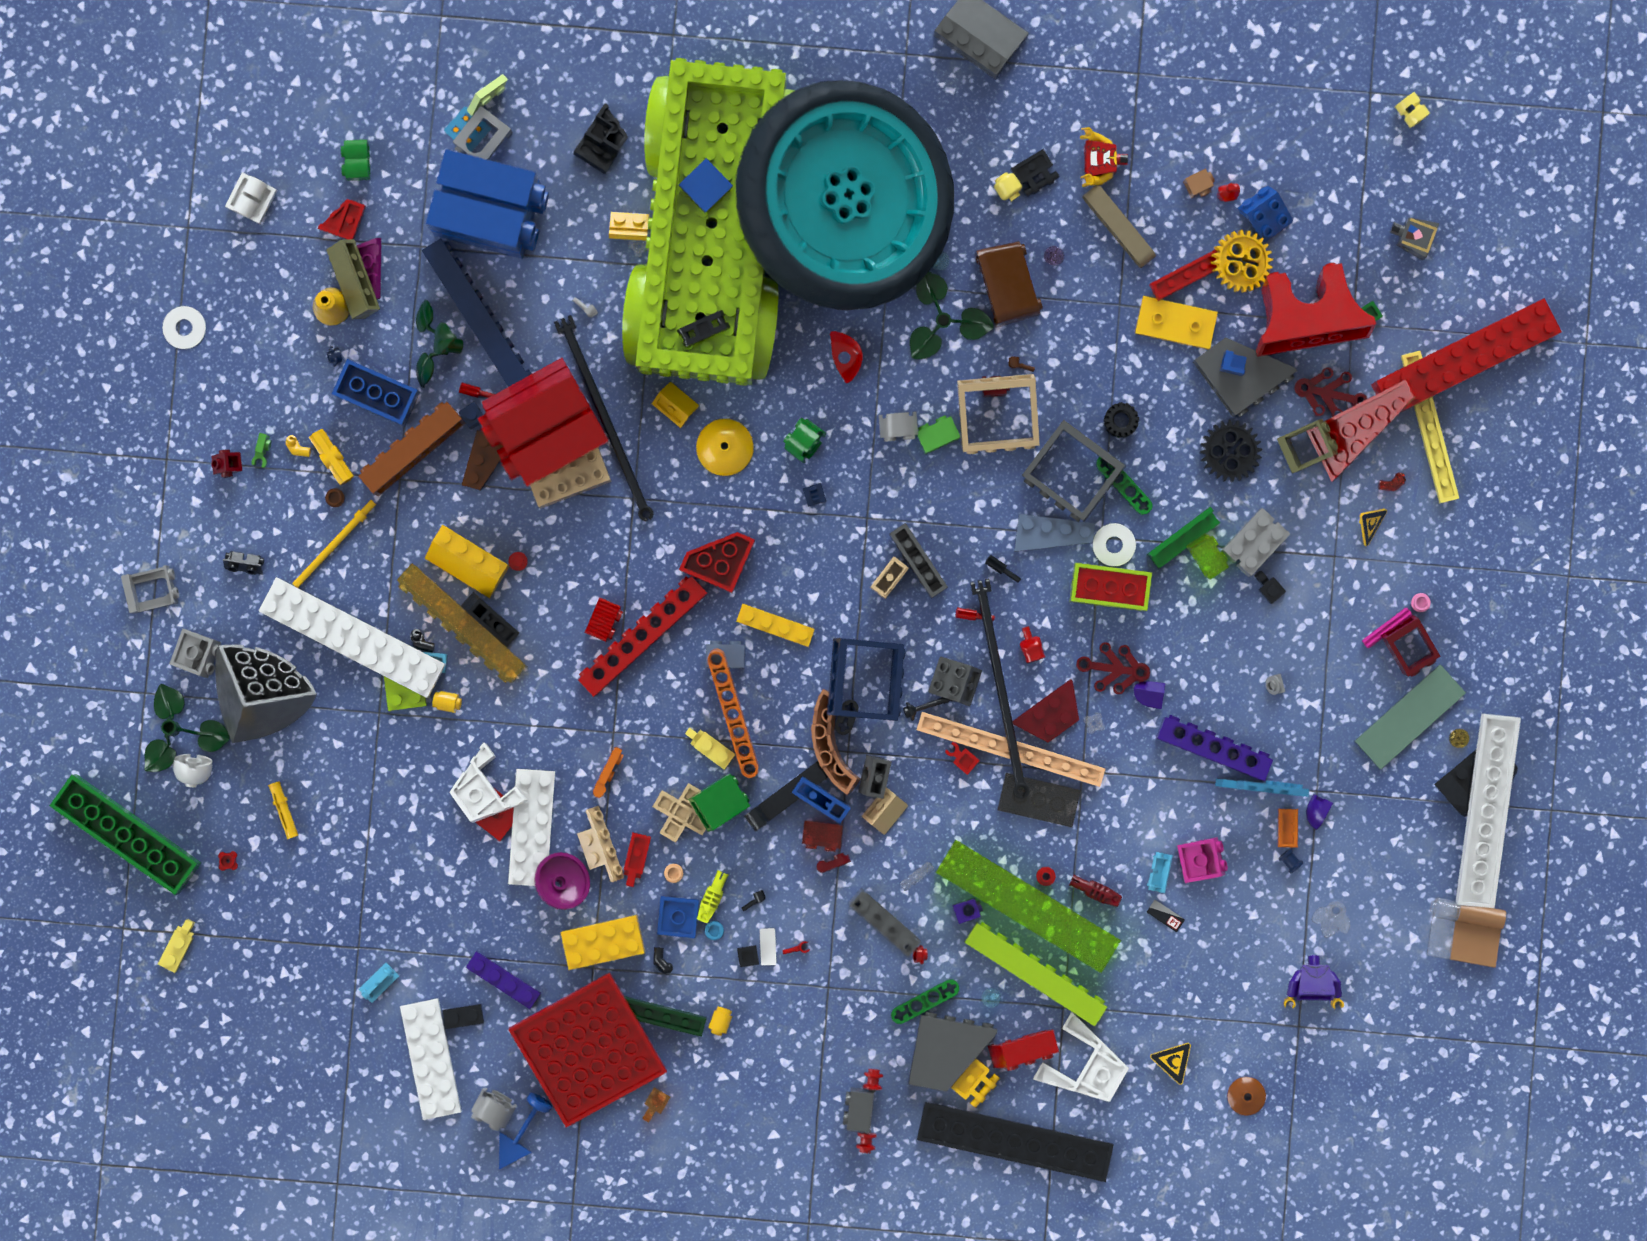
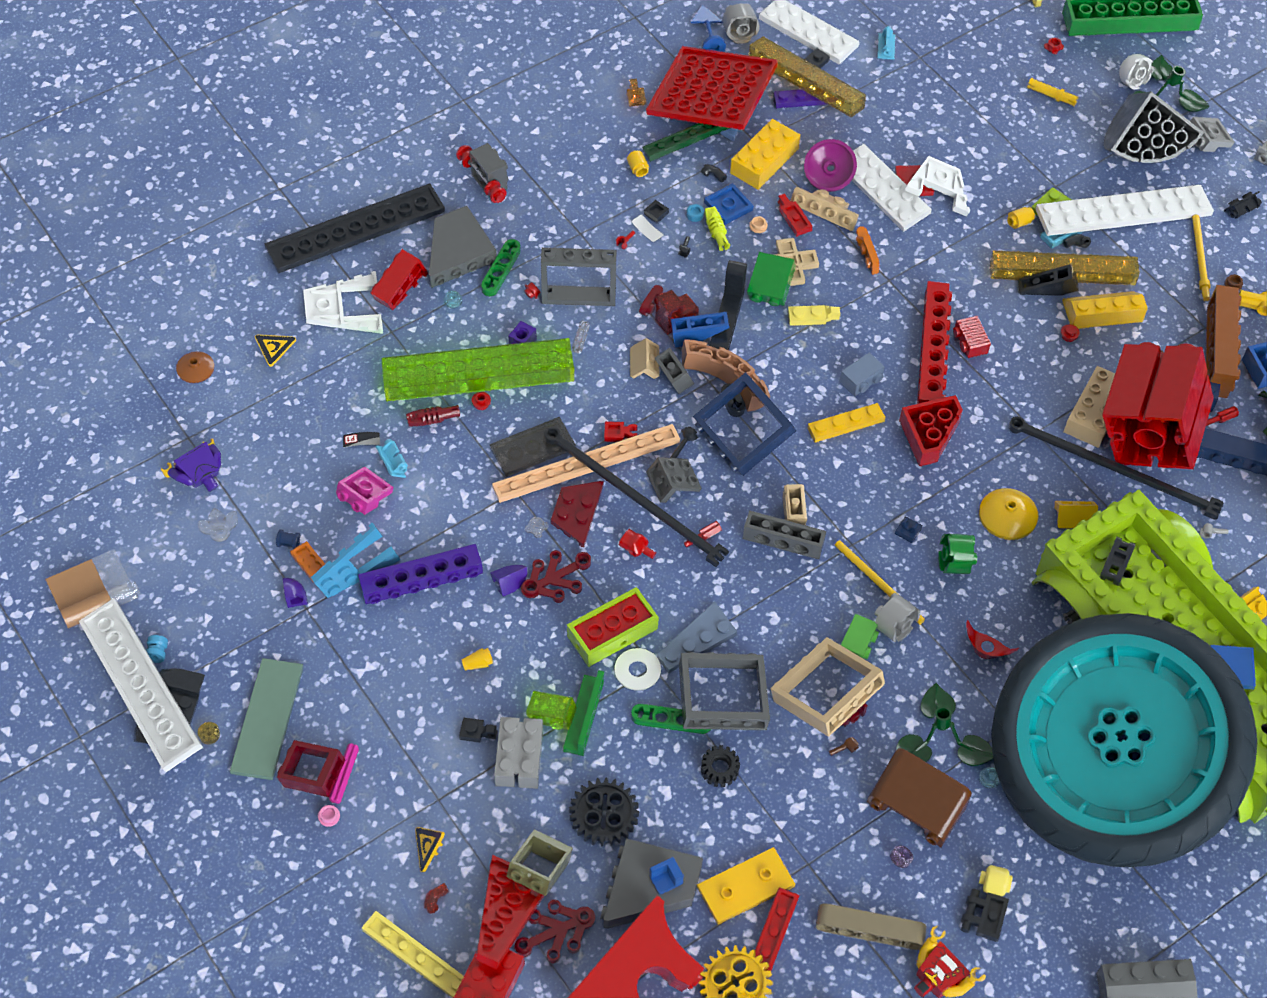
camera: 140 degrees right, 30 degrees down
orange beam [707,649,759,778] -> none
yellow plate [951,1058,1000,1108] -> none
lime brick [964,922,1107,1026] -> none
black axle [985,554,1021,583] -> none
light grey plate [1266,673,1285,695] -> none
none -> dark azure wheel [146,635,169,663]
none -> yellow cone [461,648,493,671]
none -> clear yellow brick [749,36,866,117]
none -> yellow bar [835,540,925,625]

